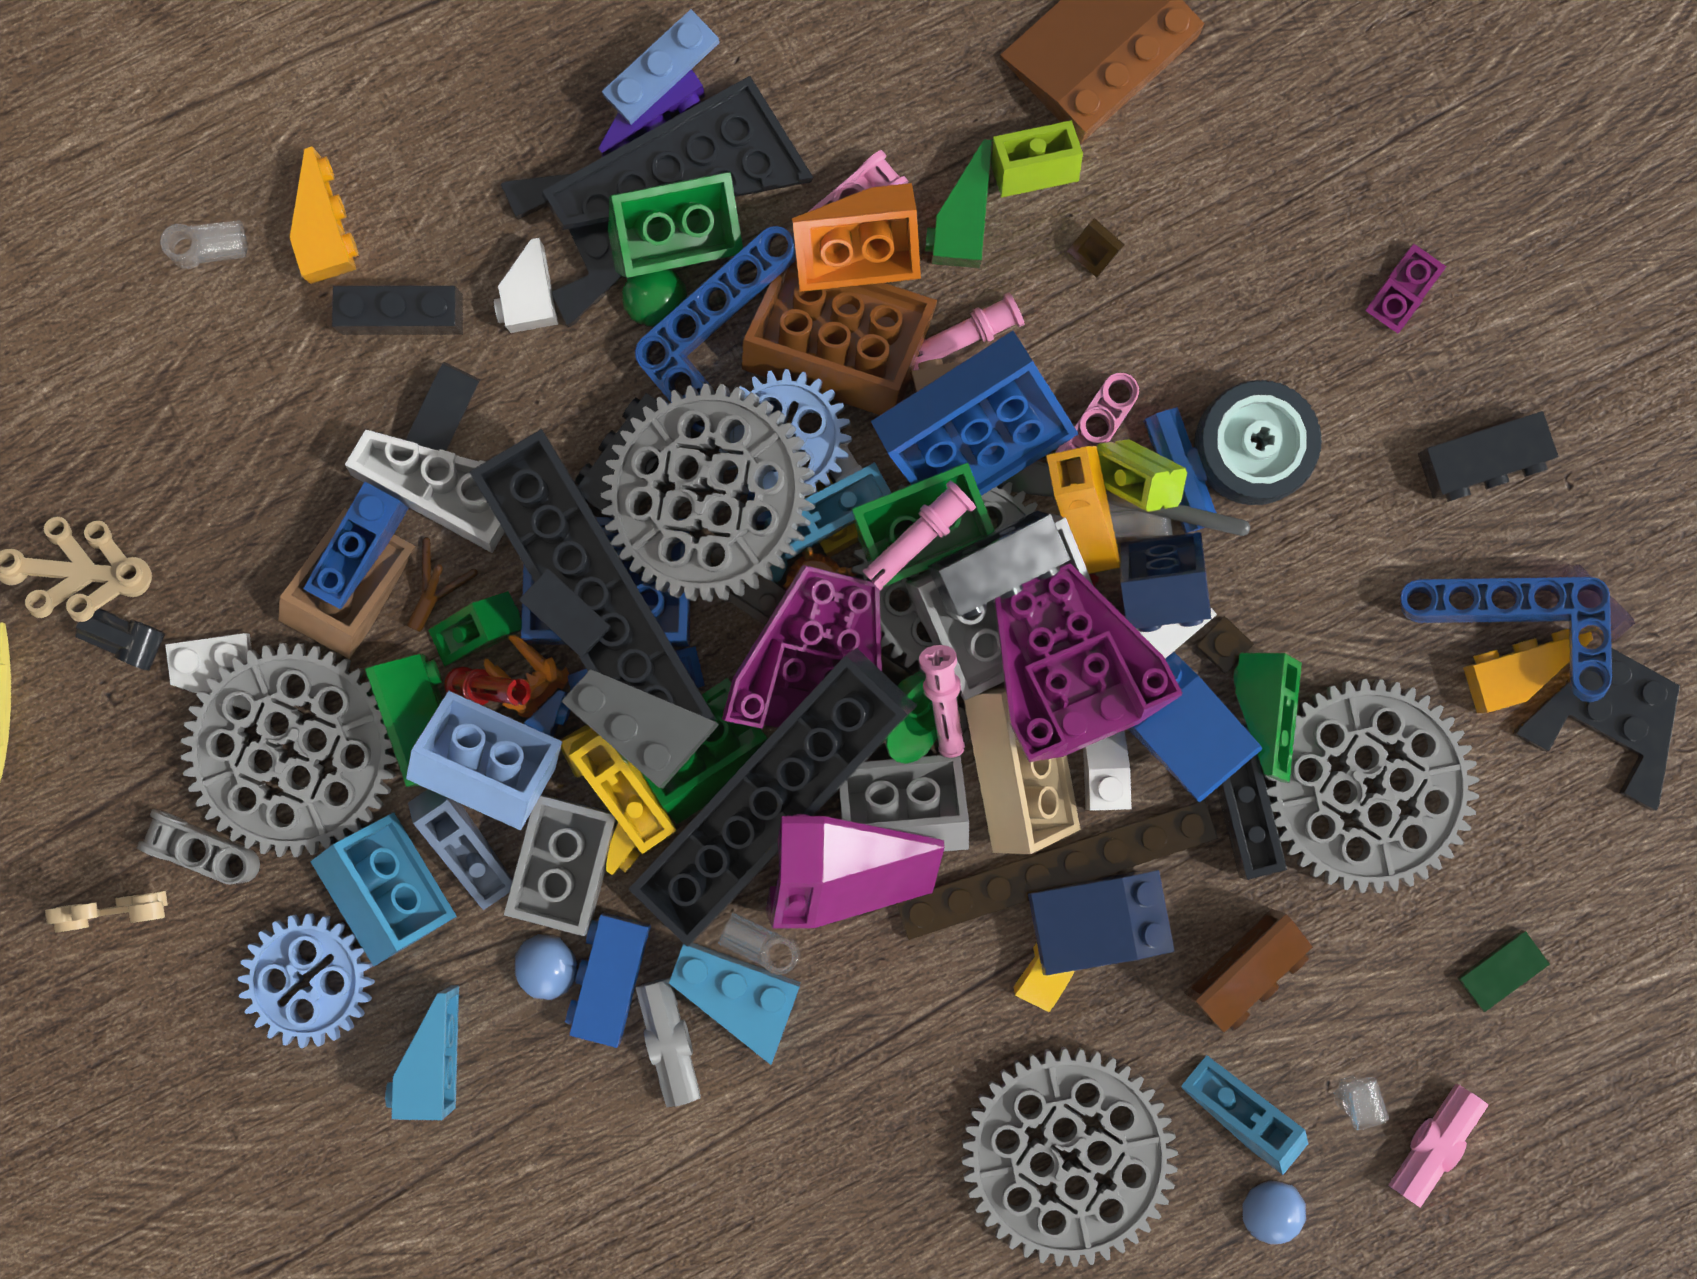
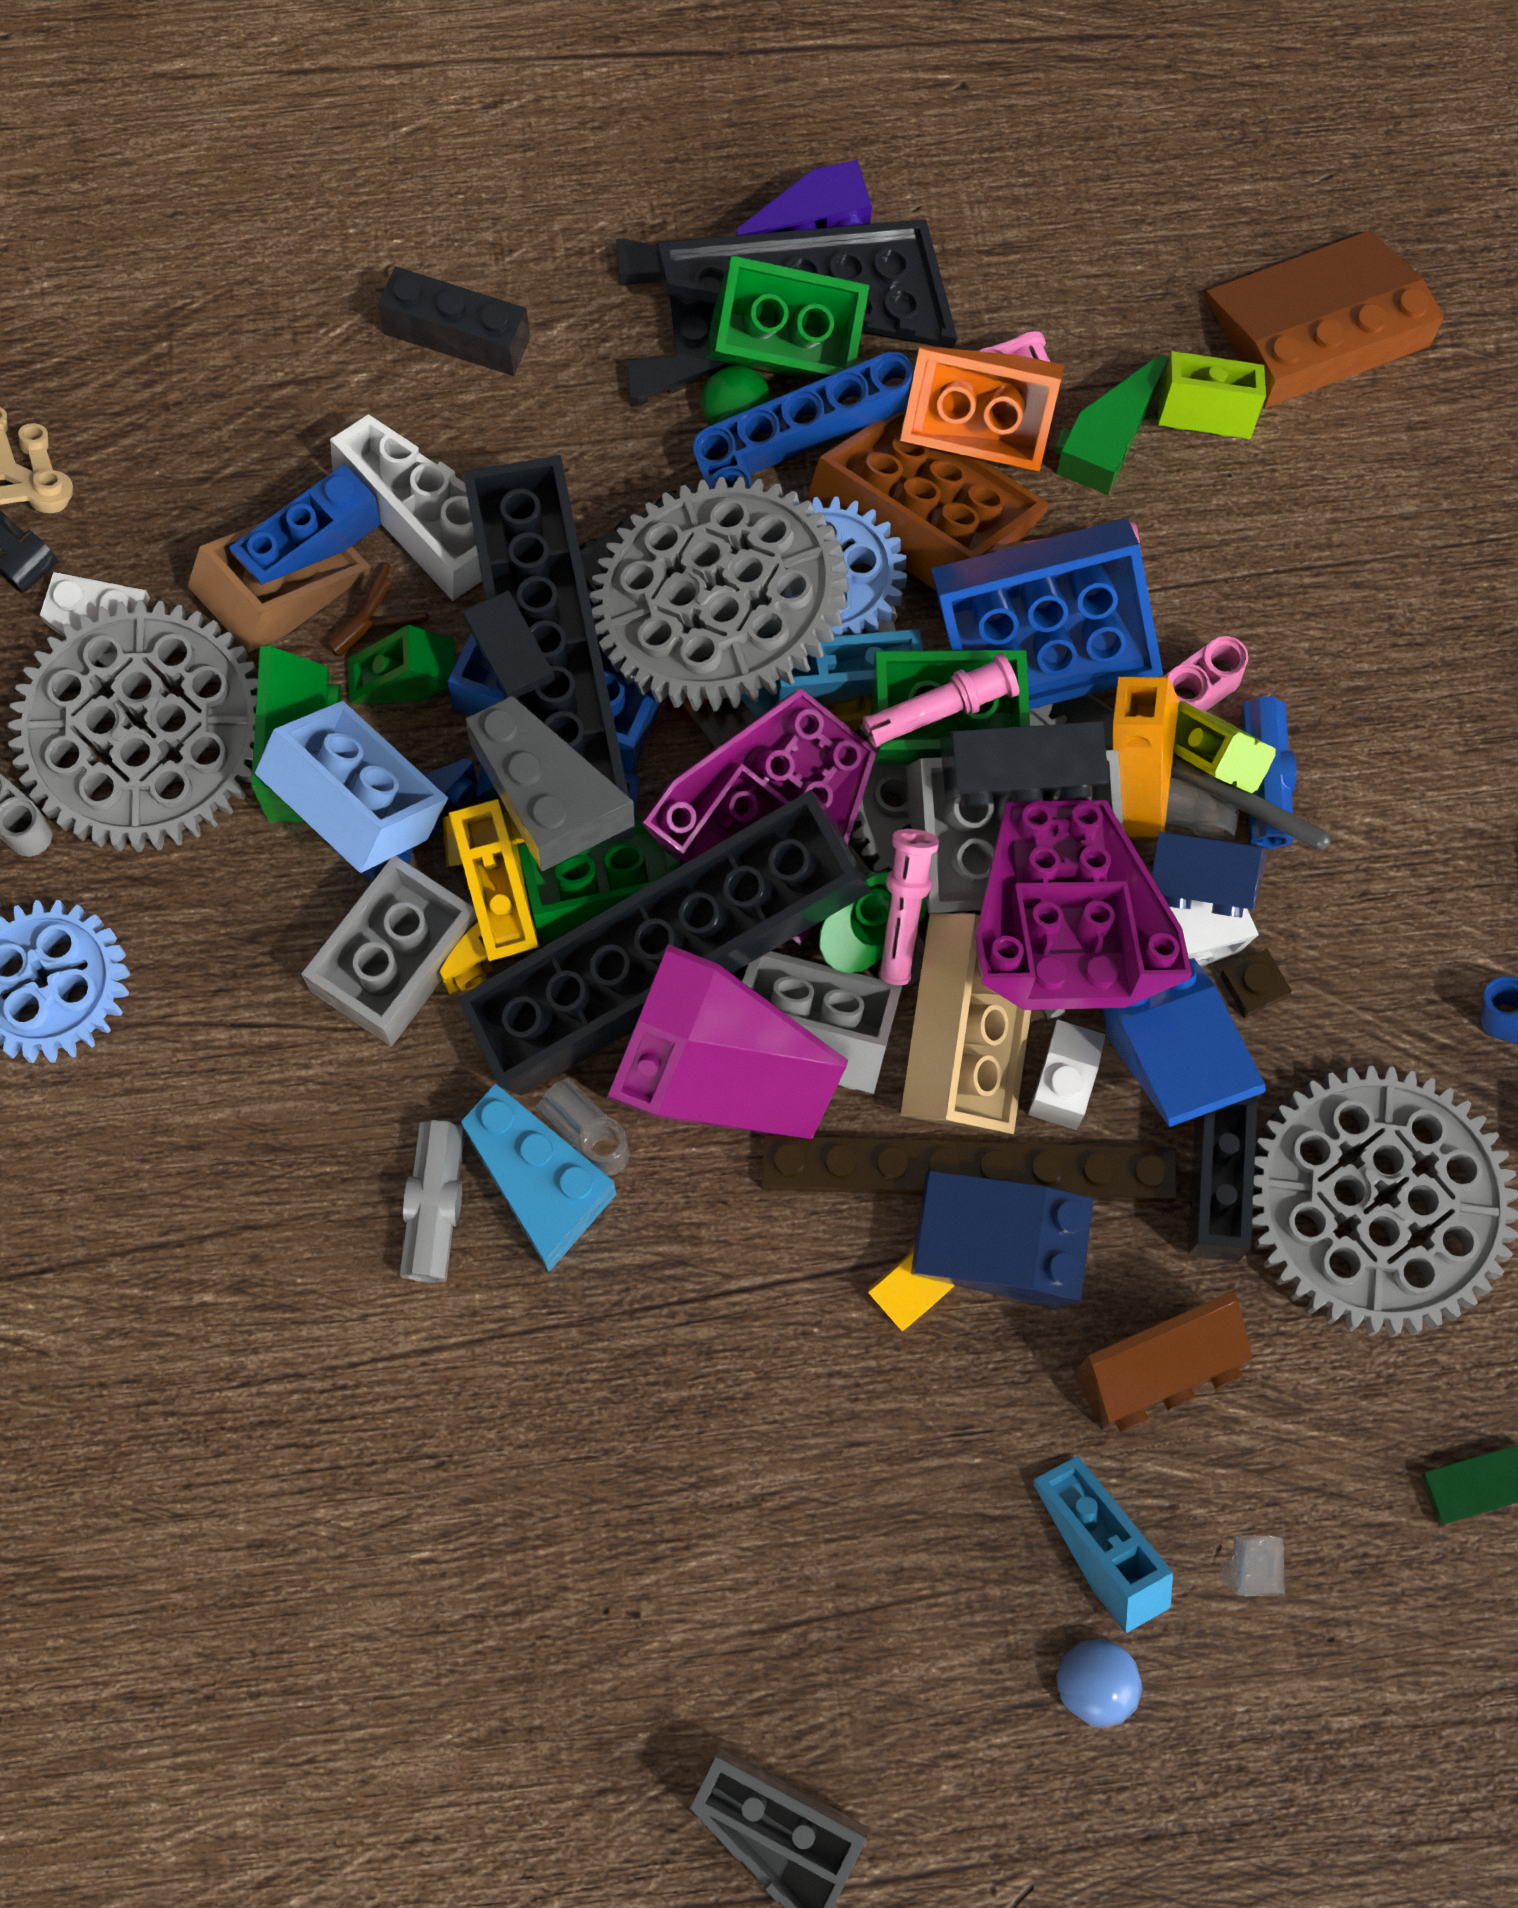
camera: 20 degrees right, 15 degrees down
clear piece [160,220,248,269] -> none
light orange slope [290,147,358,284] -> none
dark azure slope [310,813,457,967] -> none
dark azure slope [385,985,459,1120] -> none
black slope [406,362,481,451] -> none
sand blue slope [408,789,513,910] -> none
red pin [444,667,531,706] -> none
orange piece [484,635,569,718] -> none
white slope [494,238,558,333] -> none
medium blue hair [515,934,577,1000] -> none
blue brick [565,912,651,1048] -> none
medium blue plate [602,9,720,125] -> none
light grey gear [961,1047,1178,1267] -> none
dark brown plate [1067,218,1125,278] -> none
wheel [1194,380,1322,505] -> none
green slope [1234,653,1302,783] -> none
bright pink piece [1388,1083,1488,1208] -> none

